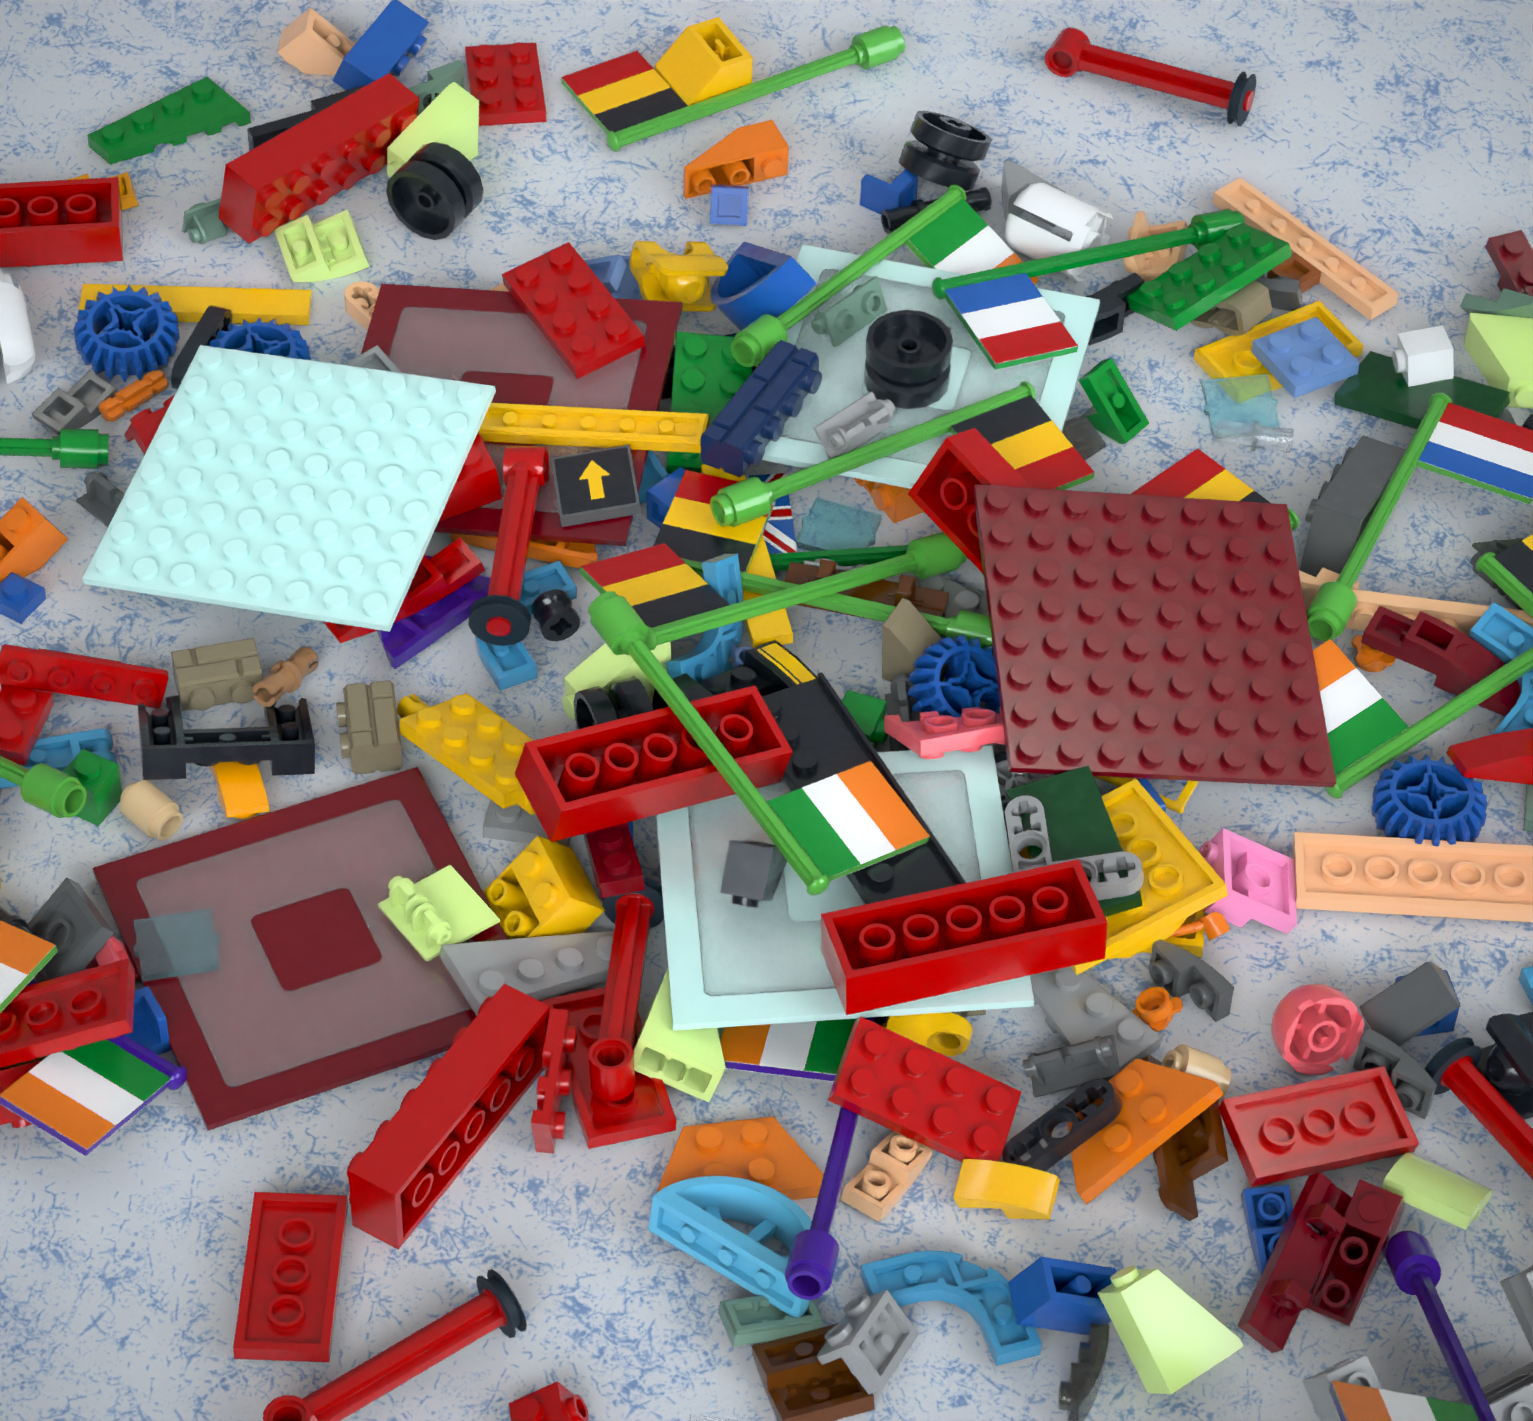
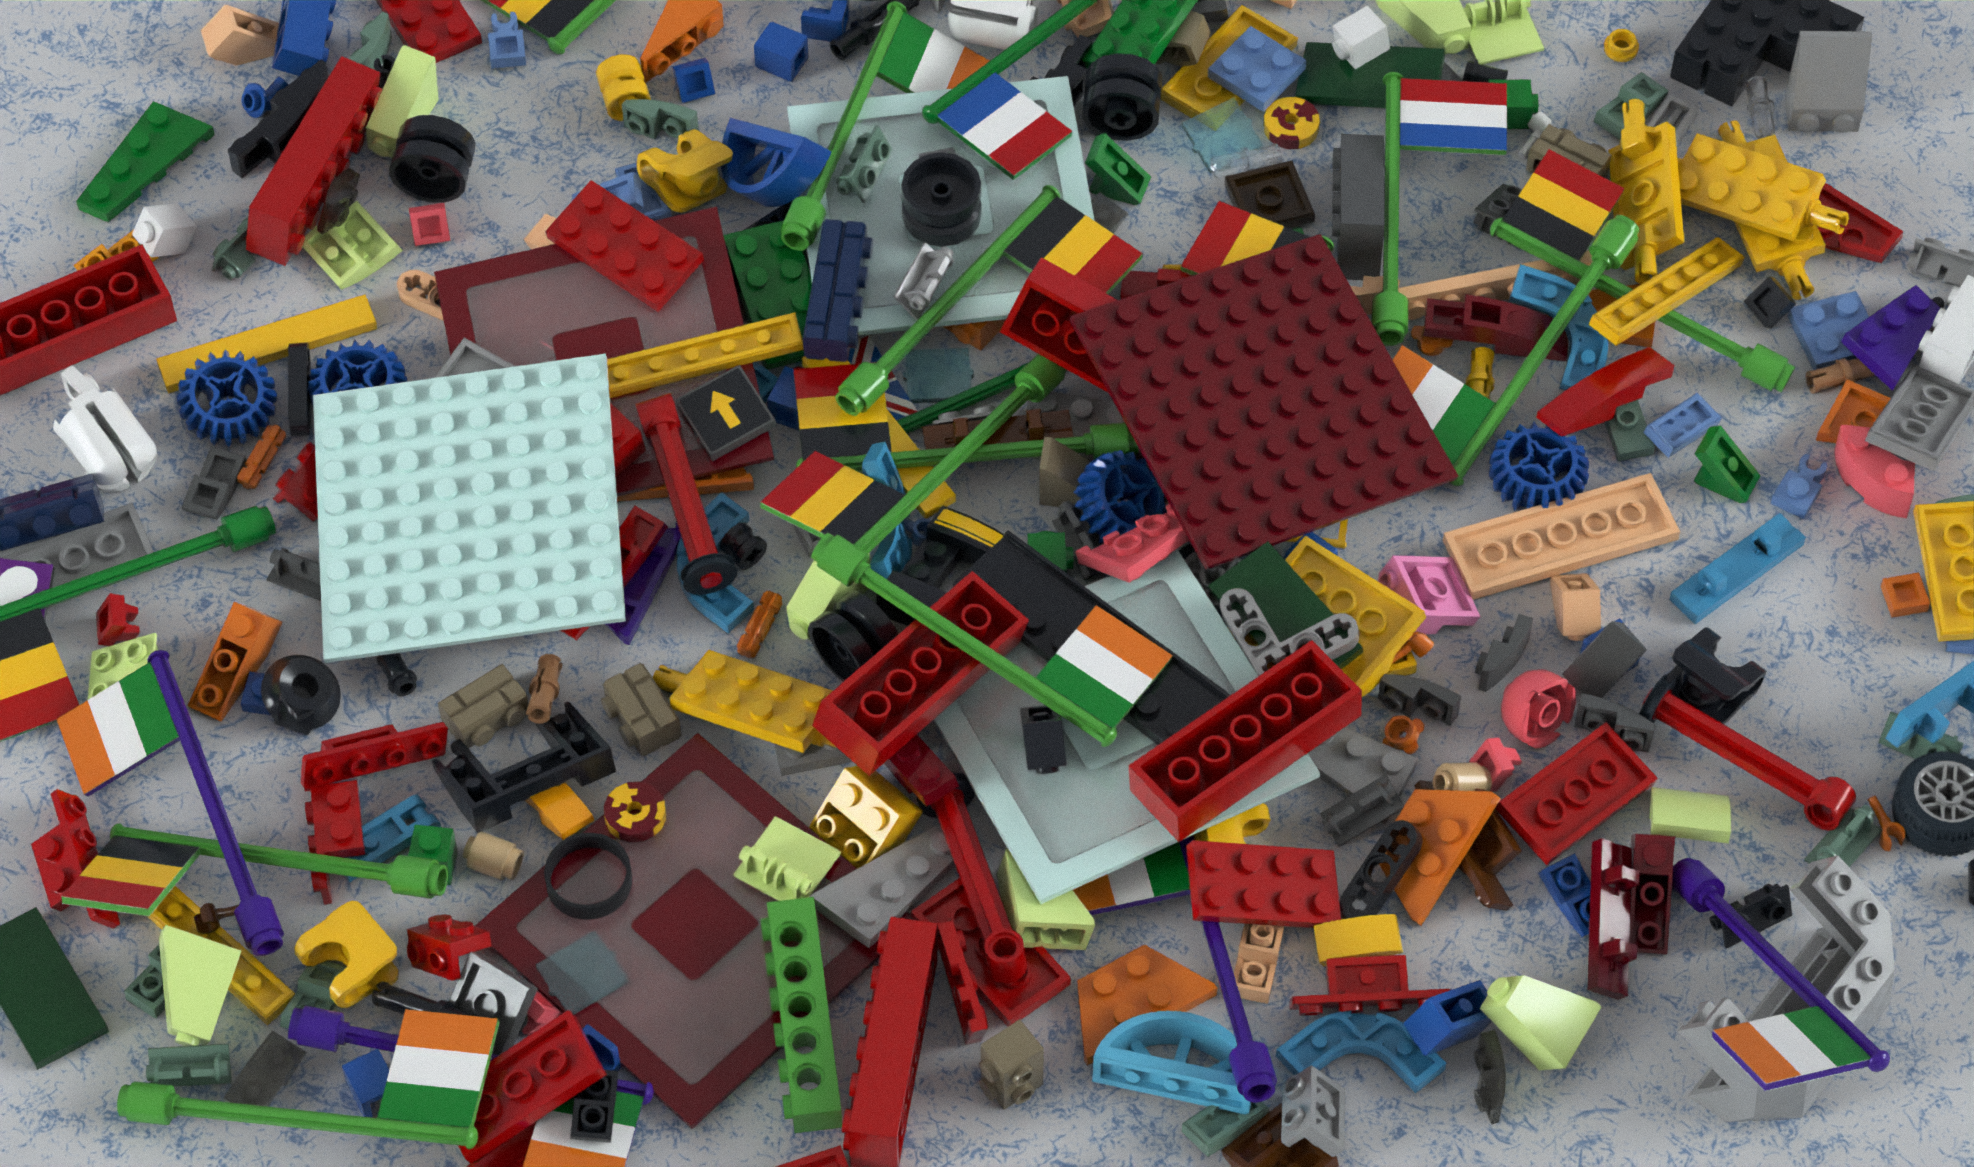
camera: 20 degrees left, 10 degrees up
none -> white brick [132,203,197,257]
none -> blue plate [241,76,288,118]
none -> black piece [261,655,341,735]
none -> clear smoke slope [317,168,360,235]
none -> black pin [376,653,417,696]
none -> red bracket [407,914,491,981]
none -> coral tile [409,203,450,246]
none -> medium blue plate [488,12,526,69]
none -> black tyre [544,833,632,920]
none -> black slope [570,1070,618,1143]
none -> yellow wheel [596,54,651,121]
none -> piece [604,781,666,843]
none -> sand green slope [622,99,699,140]
none -> orange axle [737,590,782,659]
none -> blue panel [754,22,809,82]
none -> bright green brick [760,897,842,1133]
none -> dark tan brick [979,1019,1044,1110]
none -> black wheel [1082,53,1162,141]
none -> dark brown plate [1224,160,1315,228]
none -> yellow piece [1263,97,1320,149]
none -> red bracket [1289,955,1451,1016]
none -> yellow pin [1465,347,1495,399]
none -> coral tile [1469,738,1522,792]
none -> dark grey slope [1475,614,1533,692]
none -> light nougat slope [1550,573,1601,641]
none -> black hinge [1709,883,1792,949]

